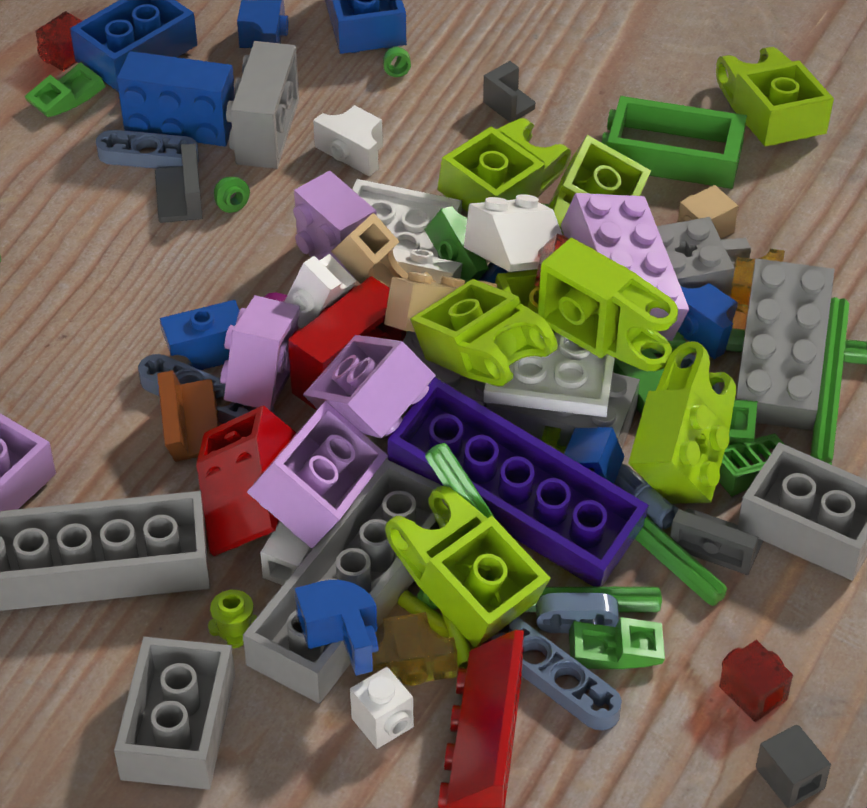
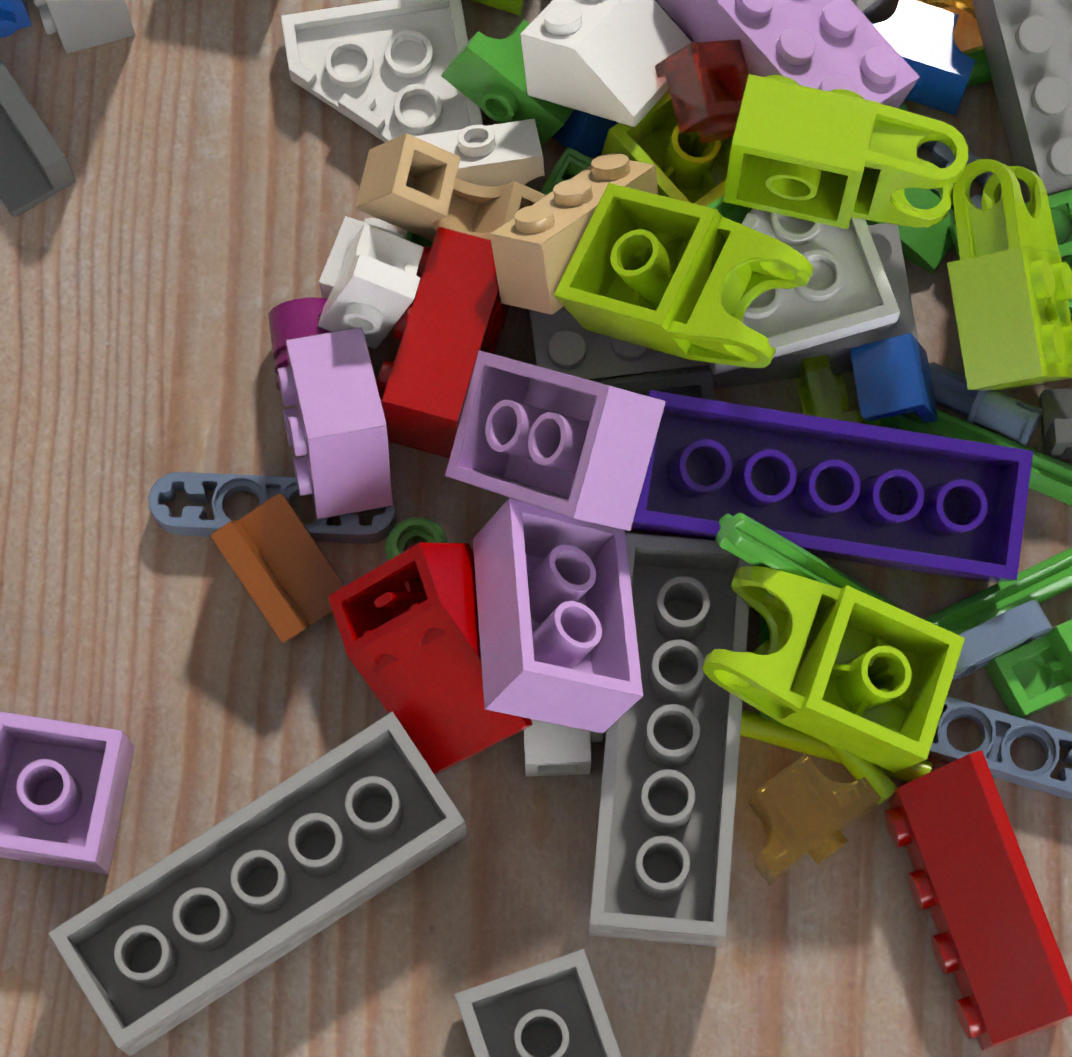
camera: 25 degrees left, 25 degrees up
blue brick [159,300,240,370] -> none
lime brick [208,589,258,648] -> none
bright green plate [214,177,250,213] -> none
lavender brick [293,171,377,278] -> none
blue brick [294,580,379,676] -> none
white brick [350,667,414,749] -> none

